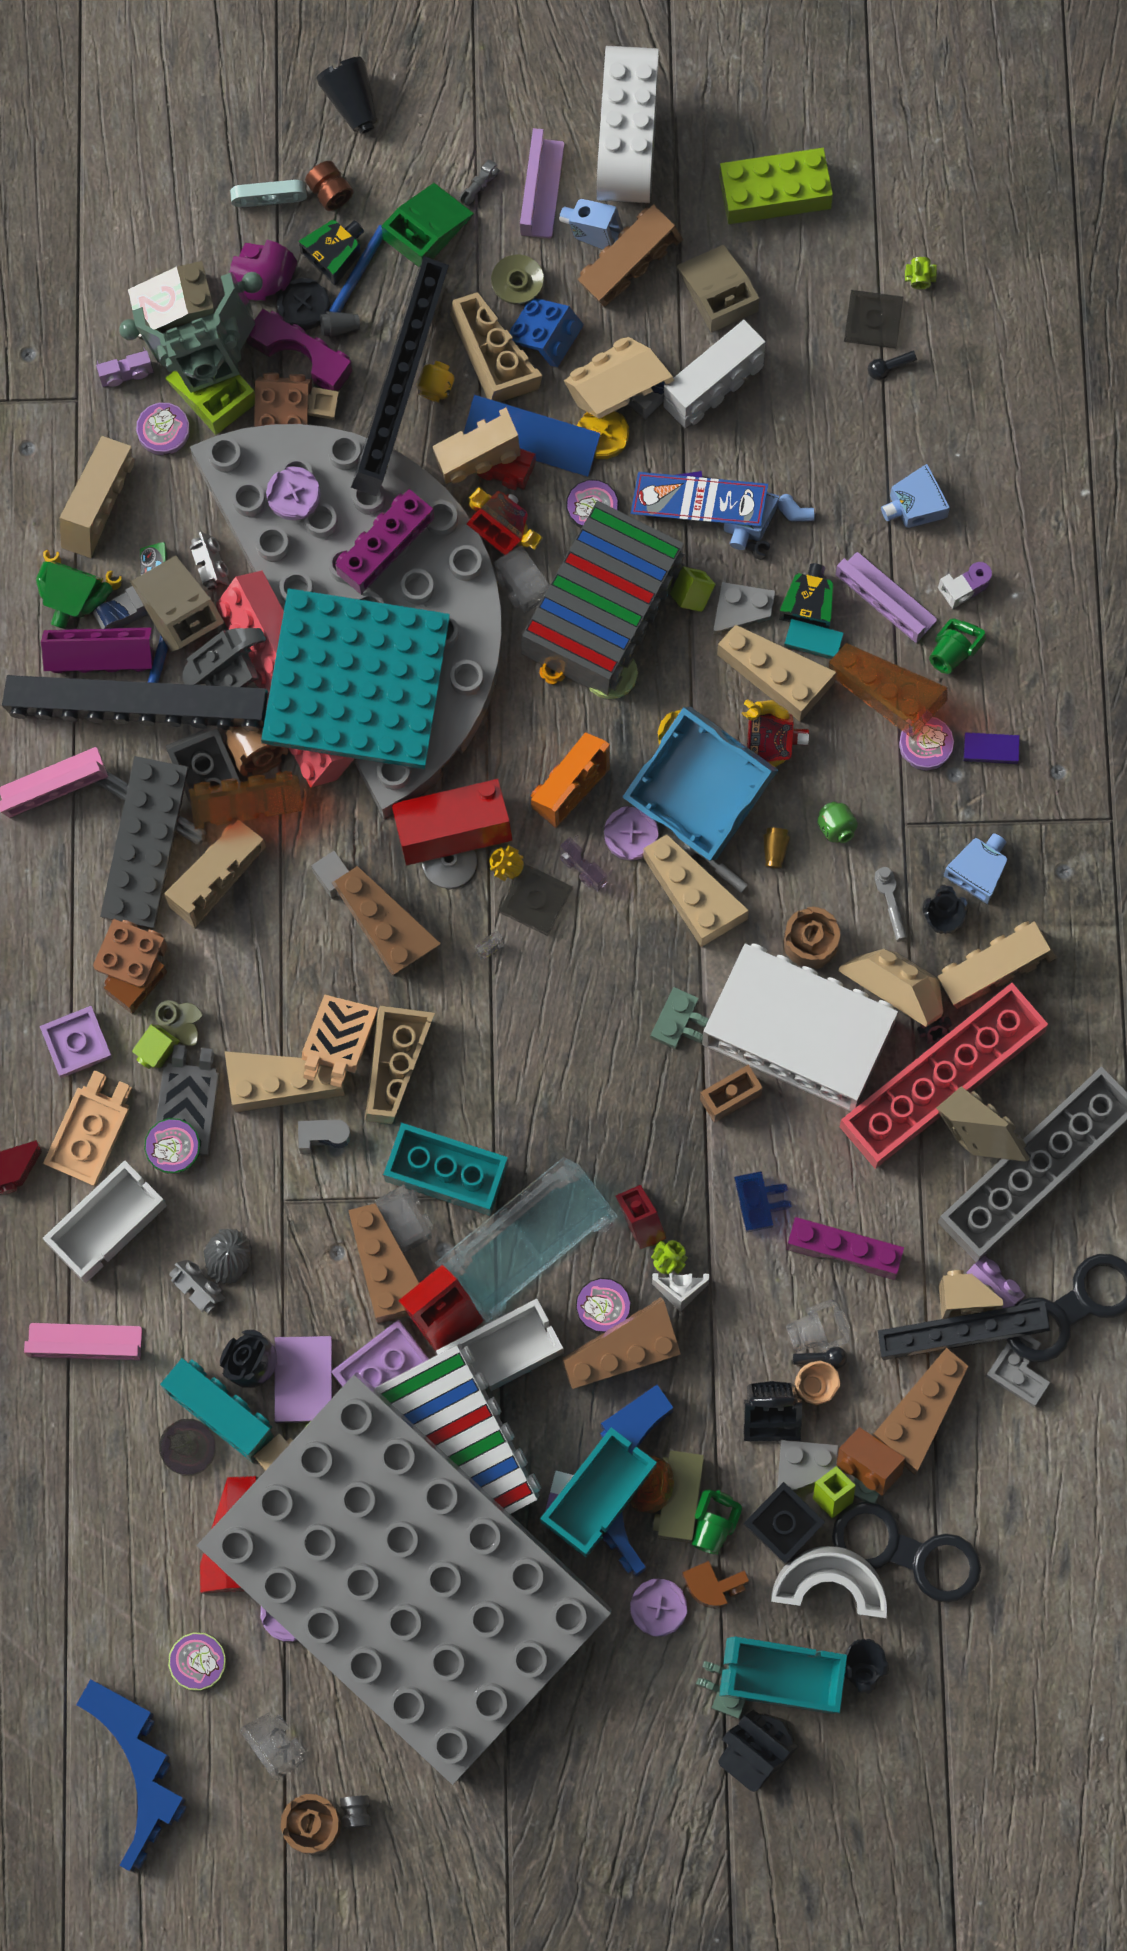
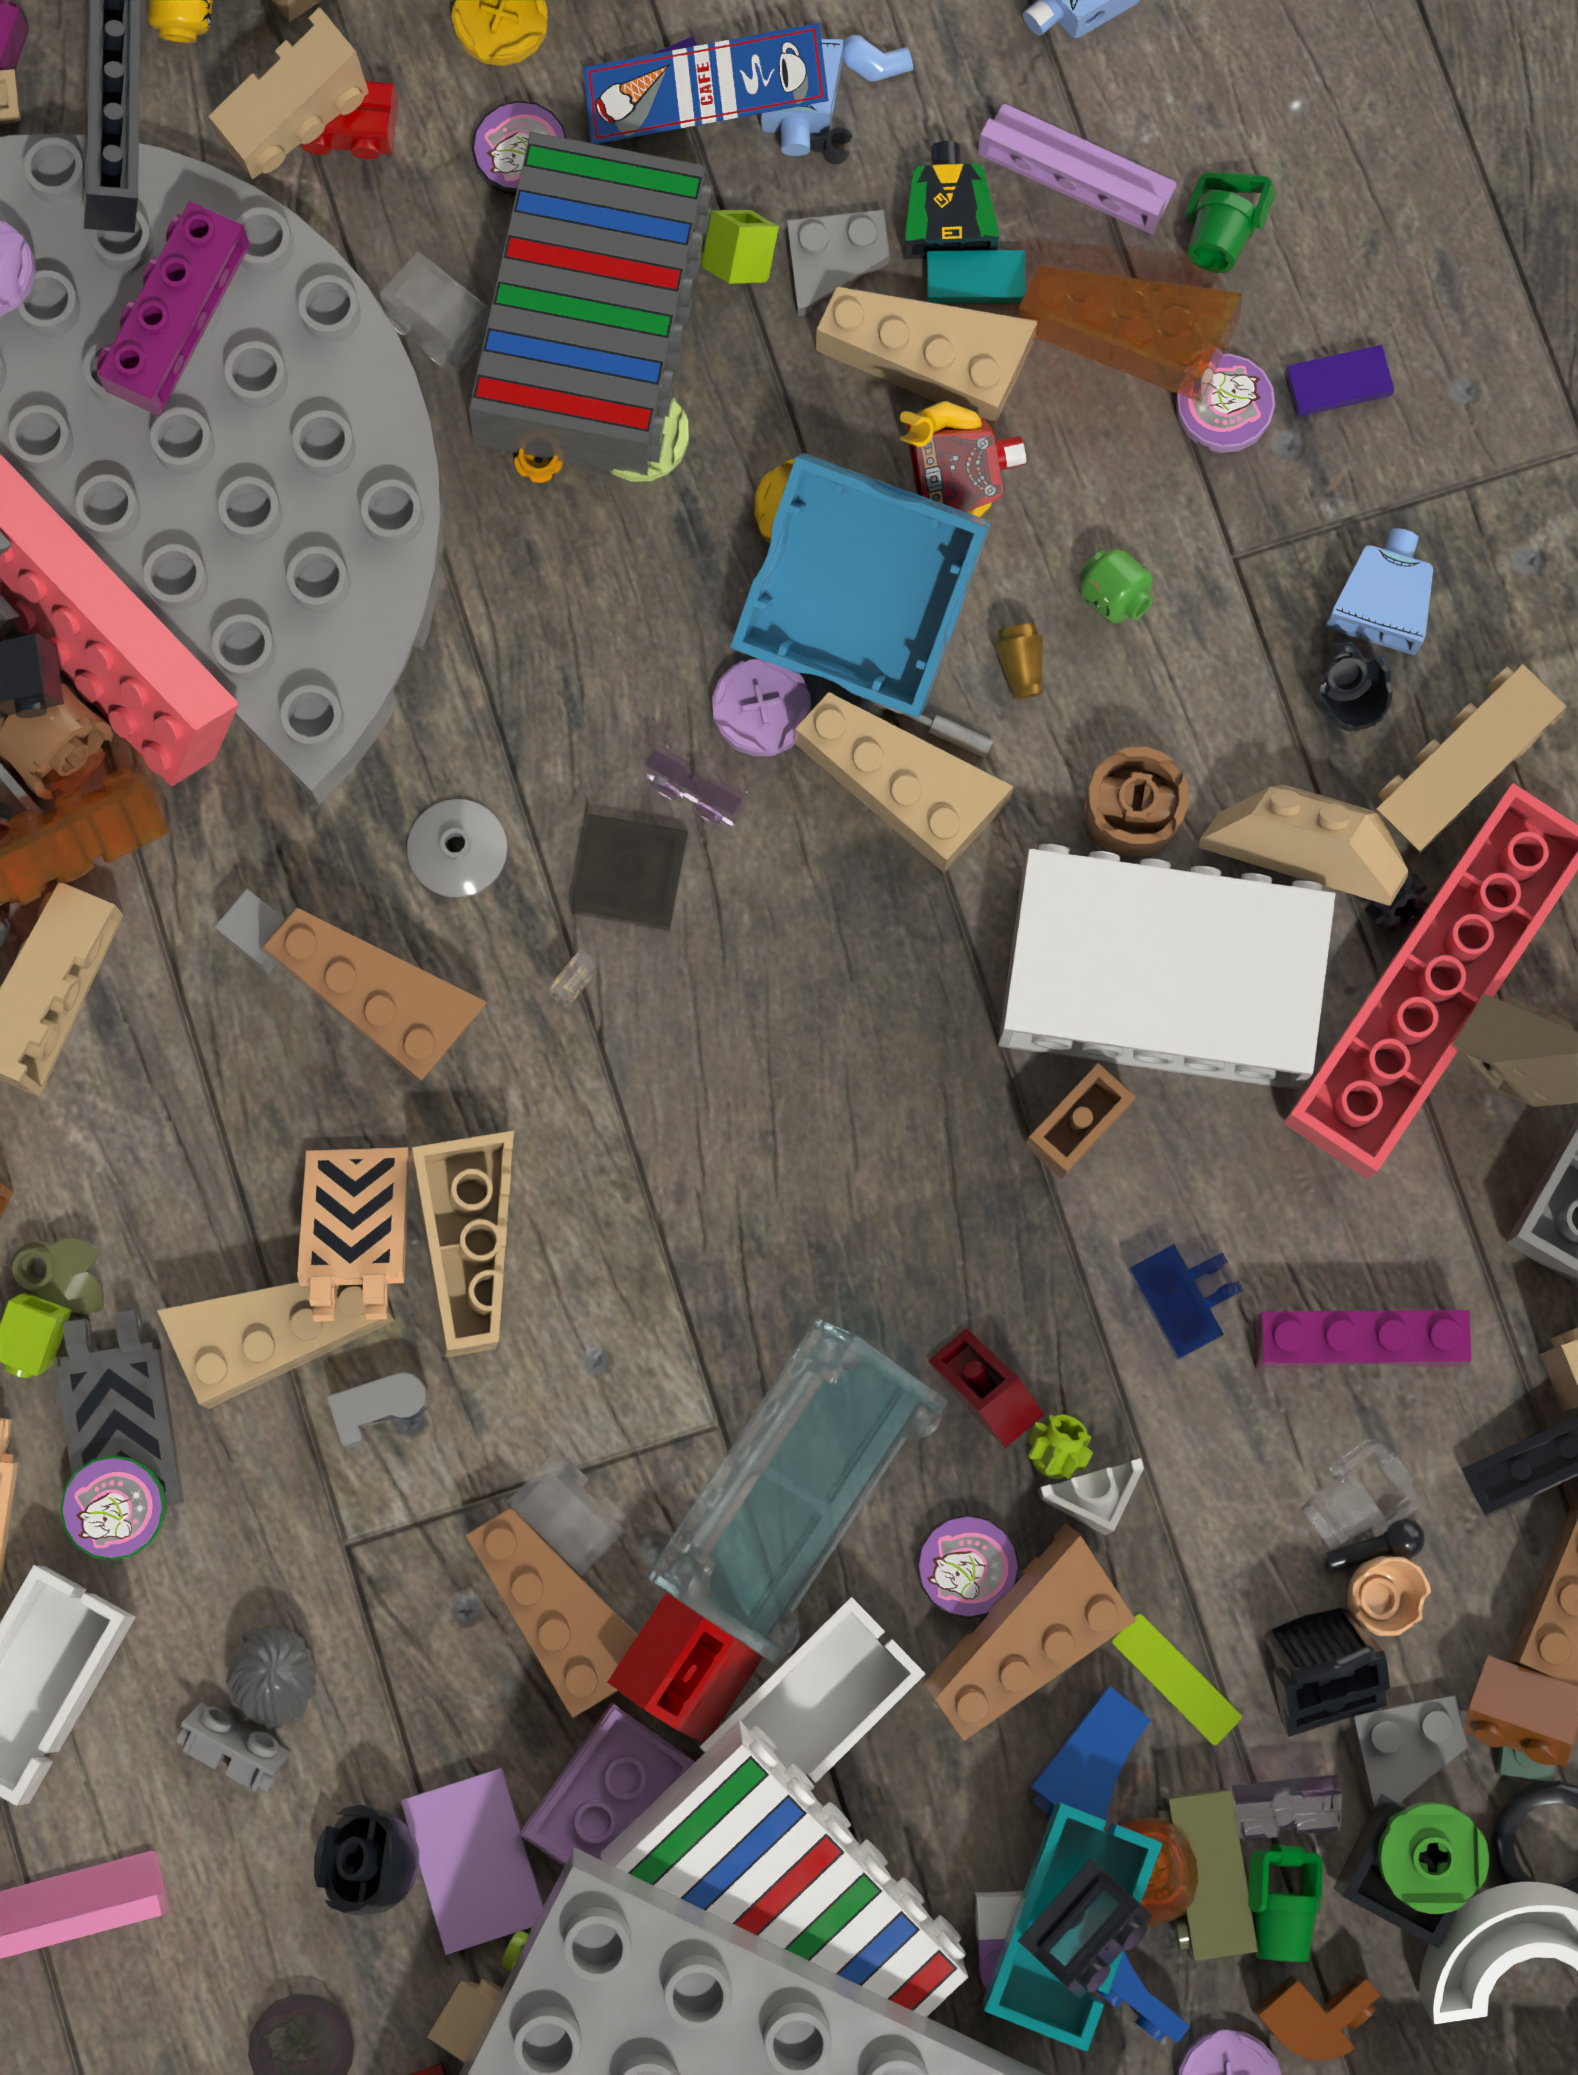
camera: 20 degrees left, 5 degrees up
teal brick [160,1358,274,1463] -> none
teal plate [261,588,450,769] -> none
teal brick [383,1123,509,1216] -> none
red brick [392,779,513,866] -> none
blue sticker [464,395,601,477] -> none
torso [466,487,543,555] -> none
yellow gear [490,845,524,881] -> none
orange wedge [531,732,610,828] -> none
sand green hinge [650,987,709,1049] -> none
lime brick [813,1466,856,1518] -> none
light grey piece [874,867,907,942] -> none
leg [938,562,992,609] -> none
none -> black window [1018,1858,1153,1999]
none -> lime sticker [1112,1614,1242,1745]
none -> piece [1232,1775,1342,1843]
none -> bright green plate [1378,1802,1489,1914]

